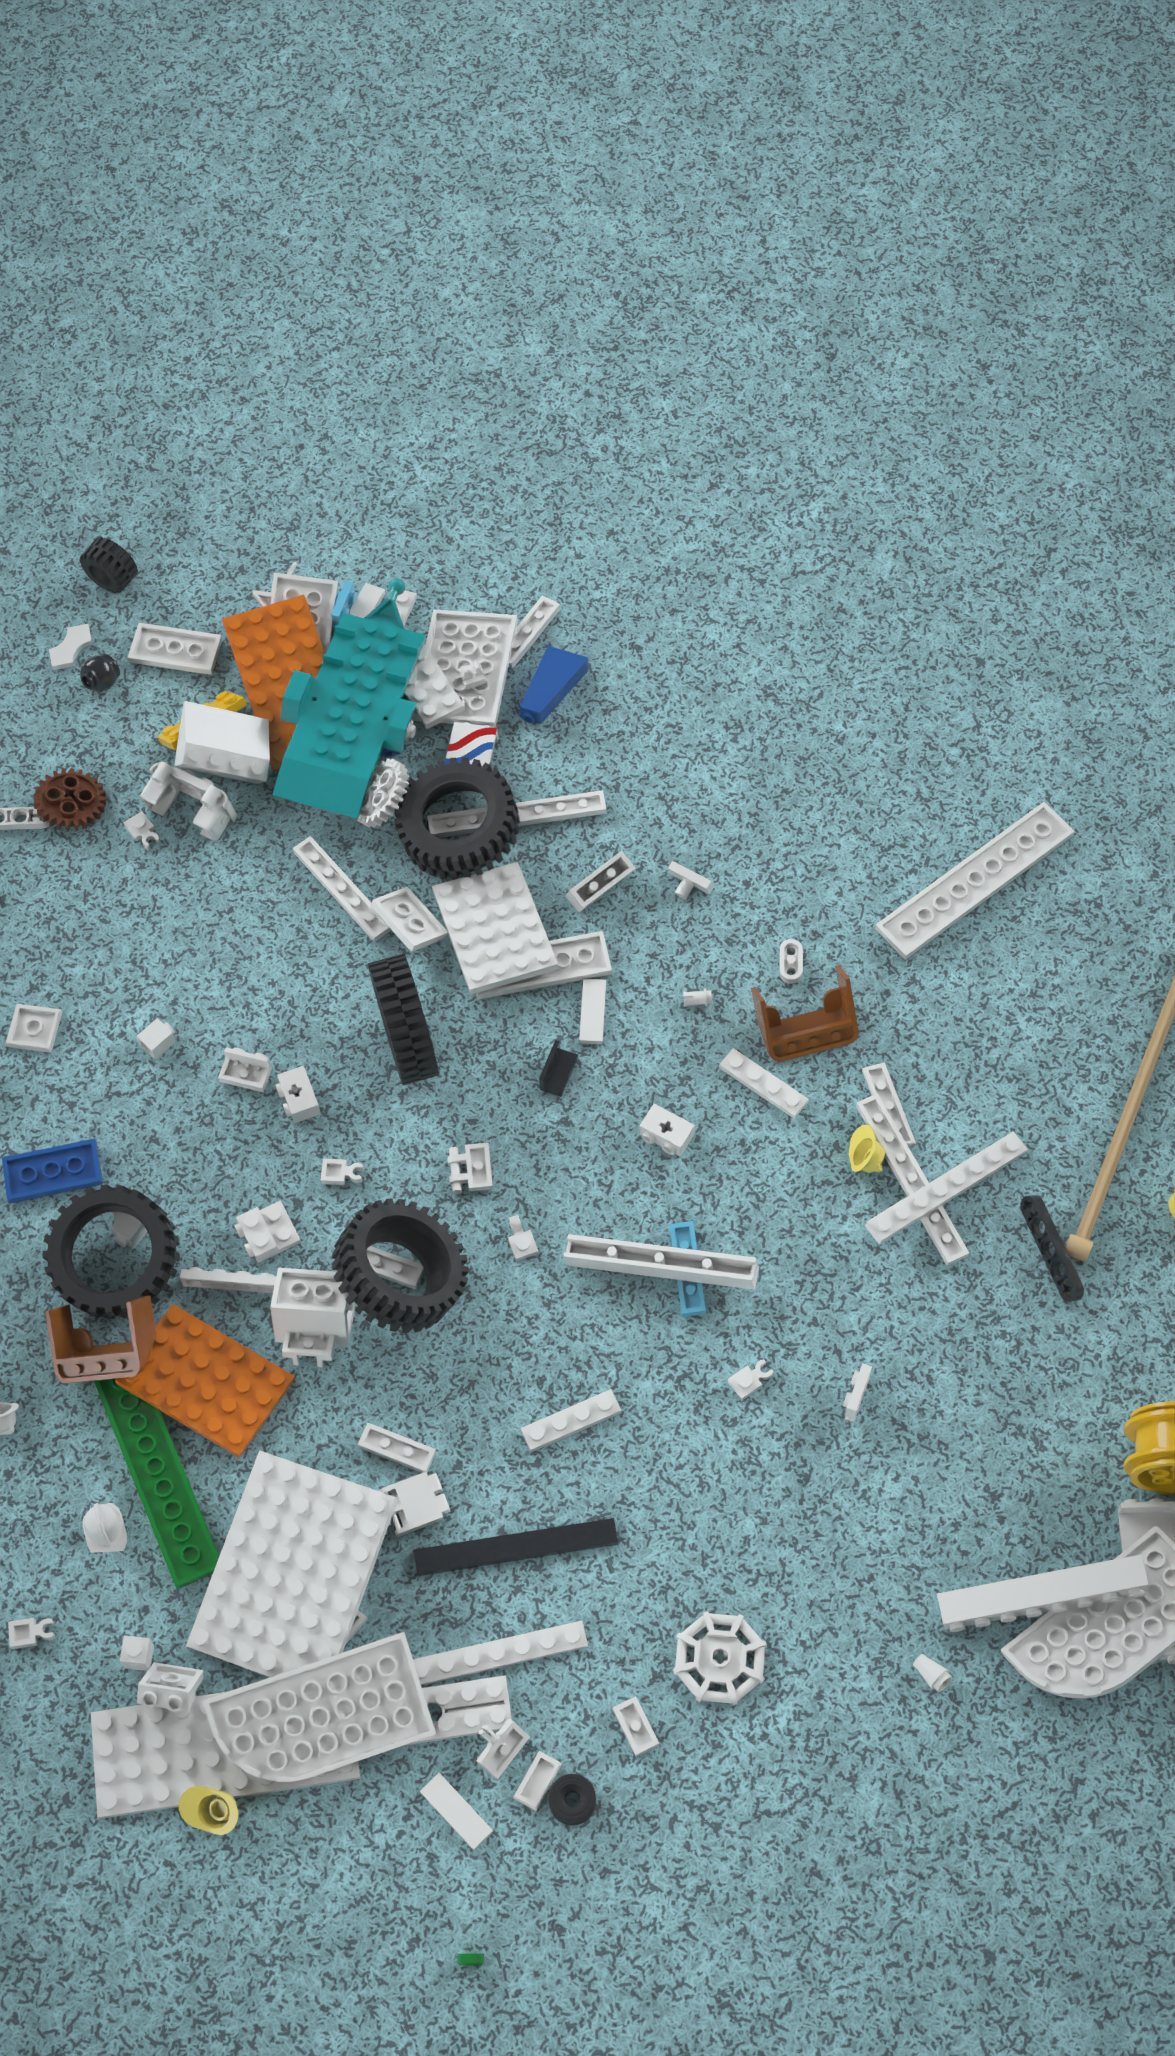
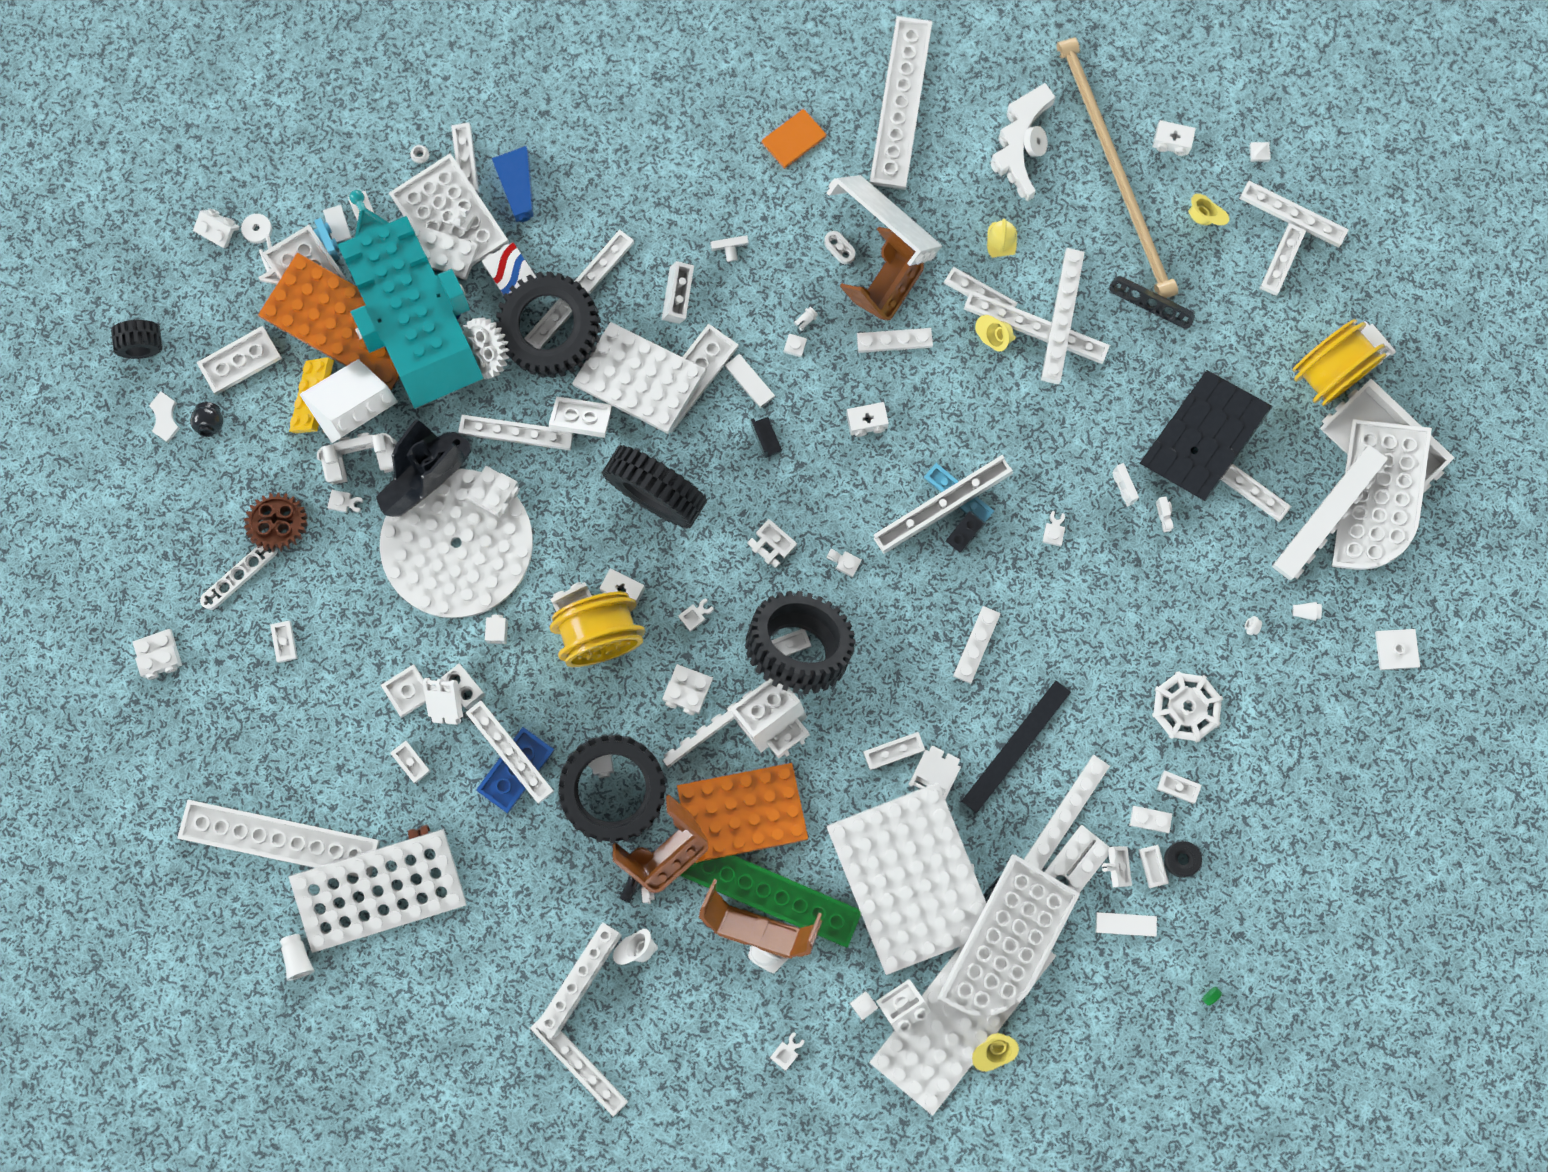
camera: 45 degrees left, 15 degrees up
none -> white bracket [193,209,240,248]
none -> white piece [241,214,272,244]
none -> black piece [376,419,471,517]
none -> white plate [380,469,533,618]
none -> white plate [411,145,429,164]
none -> white plate [423,678,463,725]
none -> white brick [441,664,486,710]
none -> white plate [465,700,554,804]
none -> white plate [466,466,520,518]
none -> yellow wheel [549,592,645,667]
none -> black pin [619,876,639,903]
none -> white plate [641,887,654,904]
none -> windscreen [699,879,822,959]
none -> orange tile [761,108,827,169]
none -> white plate [784,334,807,358]
none -> white panel [827,175,942,266]
none -> black brick [946,511,986,553]
none -> light yellow piece [987,219,1017,258]
none -> white arch [991,83,1055,202]
none -> white piece [1024,126,1047,157]
none -> white plate [1129,806,1172,833]
none -> black piece [1139,370,1273,501]
none -> white plate [1156,497,1174,532]
none -> white tile [1221,464,1292,522]
none -> white plate [1245,616,1262,635]
none -> white plate [1375,629,1420,670]

